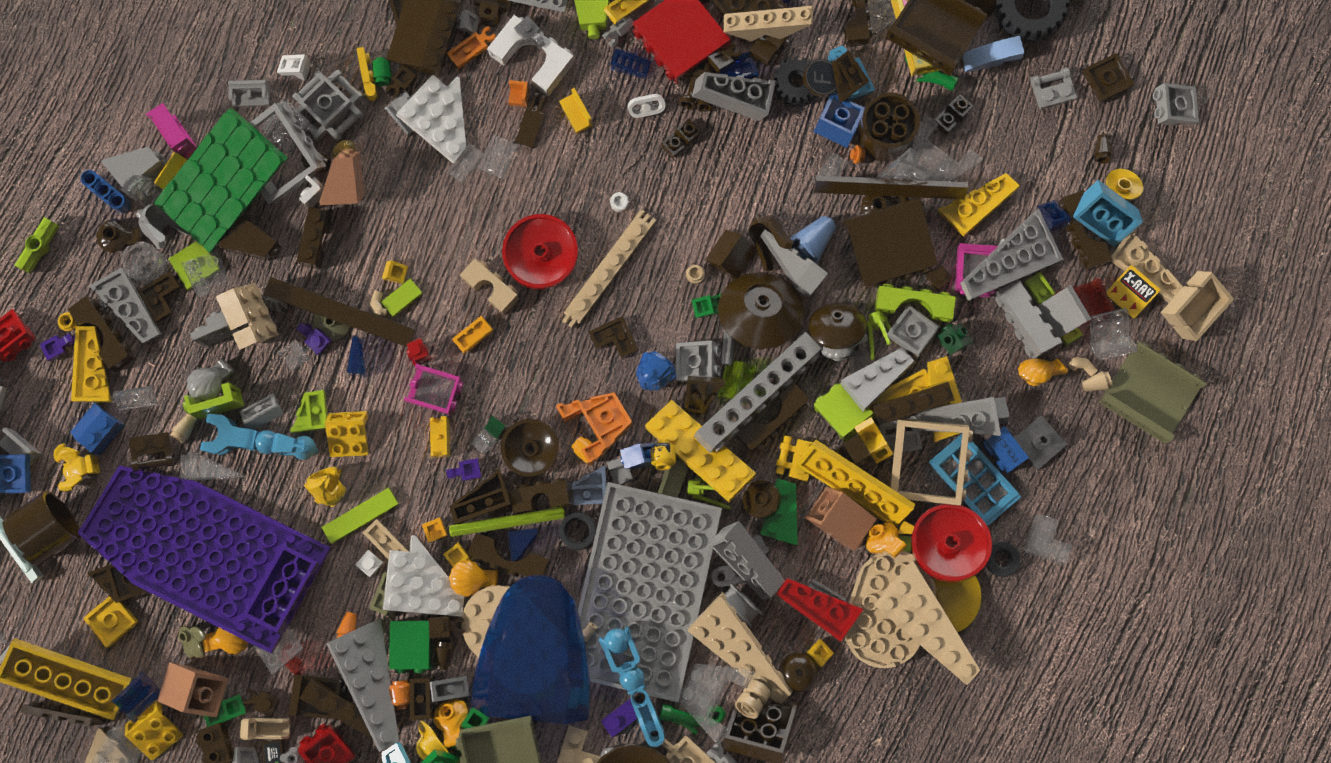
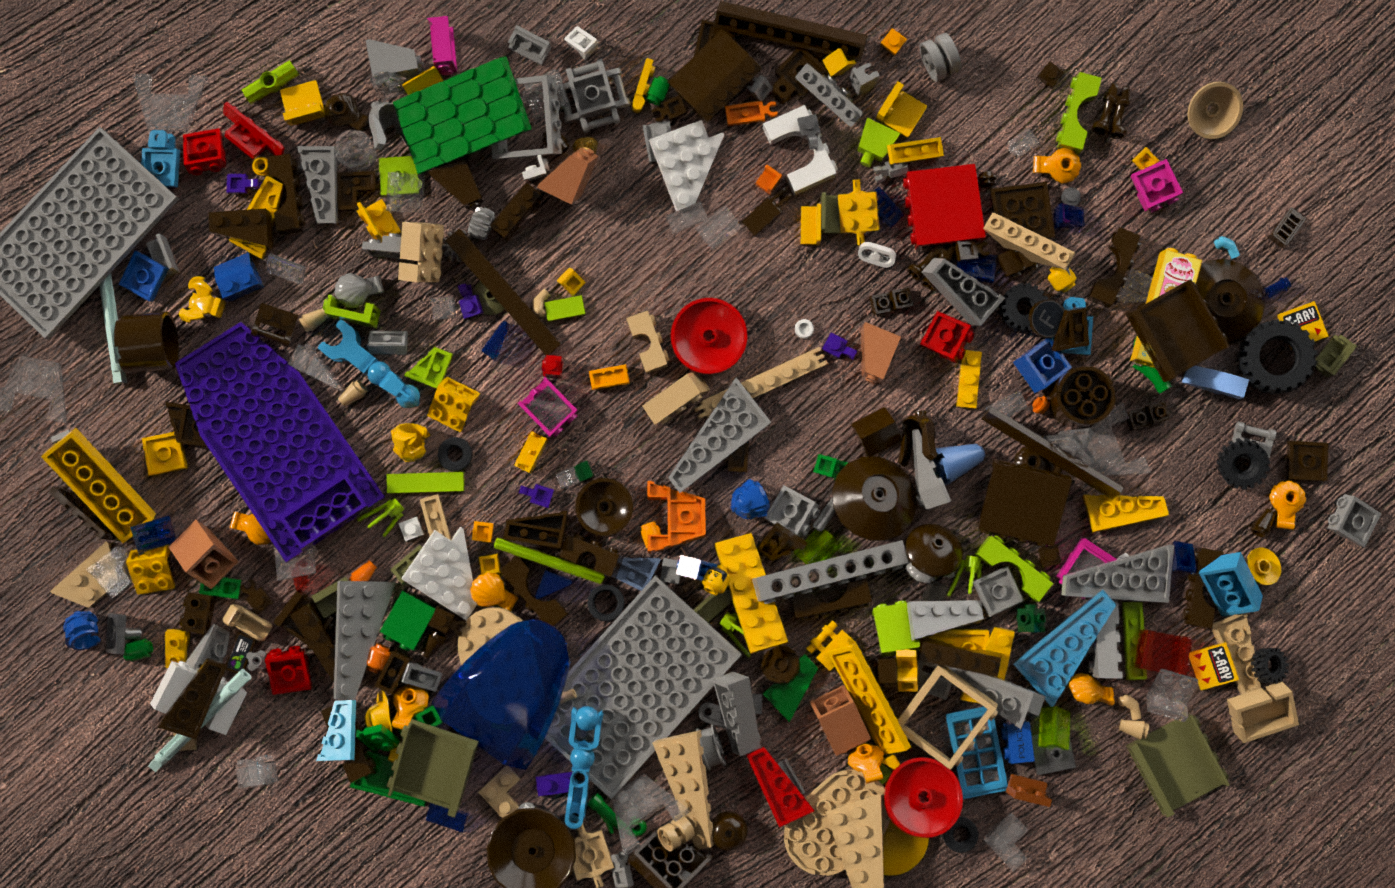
camera: 25 degrees right, 5 degrees up
blue beam [80,170,131,214] -> none
olive plate [178,626,207,660] -> none
tan plate [686,265,705,284] -> none
yellow tile [806,639,834,667] -> none
light grey tile [1037,285,1091,338] -> none
none -> dark brown wedge [208,208,274,251]
none -> red bracket [223,102,285,159]
none -> yellow bracket [280,80,325,126]
none -> olive panel [311,577,348,618]
none -> tan cone [338,380,368,407]
none -> yellow bracket [356,199,402,243]
none -> lime plant [357,498,405,537]
none -> black tyre [438,437,473,472]
none -> light grey gear [468,207,495,240]
none -> tan wedge [642,372,710,425]
none -> light grey wing [668,378,771,493]
none -> olive panel [820,192,840,235]
none -> dark purple plate [822,333,857,360]
none -> yellow plate [838,179,879,245]
none -> nougat slope [860,322,901,385]
none -> red plate [920,311,974,363]
none -> yellow plate [956,350,982,409]
none -> dark orange bracket [1006,774,1052,807]
none -> dark azure wing [1013,589,1116,708]
none -> clear neon green panel [1039,706,1070,750]
none -> yellow head [1048,265,1077,293]
none -> black tyre [1217,438,1270,490]
none -> black tyre [1251,648,1289,683]
none -> light orange animal [1269,480,1306,530]

